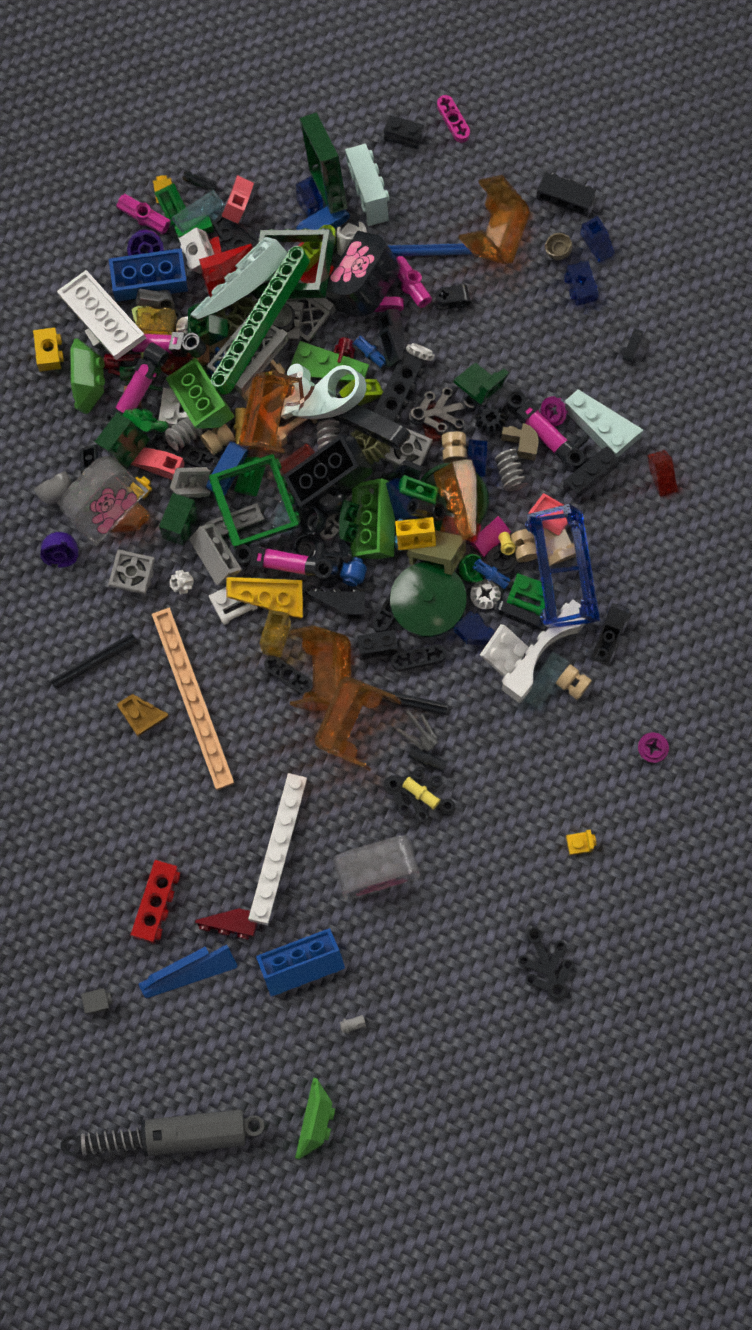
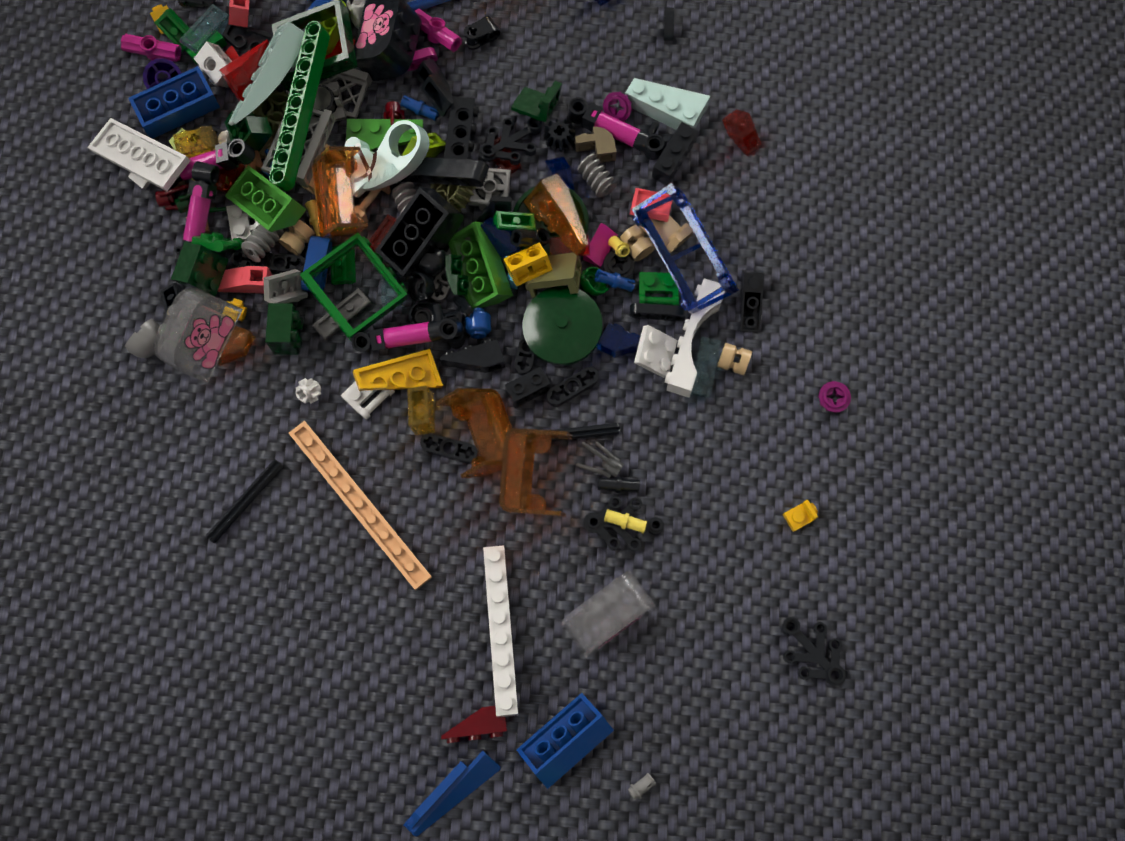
camera: 20 degrees left, 0 degrees up
yellow brick [33,328,64,372] -> none
dark purple cylinder [40,532,79,568] -> none
bright green wedge [71,338,105,414] -> none
light grey piece [108,550,155,595] -> none
pearl gold wing [117,694,169,737] -> none
red brick [131,860,181,944] -> none
dark grey piece [136,289,174,313] -> none
light grey brick [189,523,242,586] -> none
white gear [406,343,435,361] -> none
tan wheel [442,431,467,464] -> none
white gear [470,579,501,609] -> none

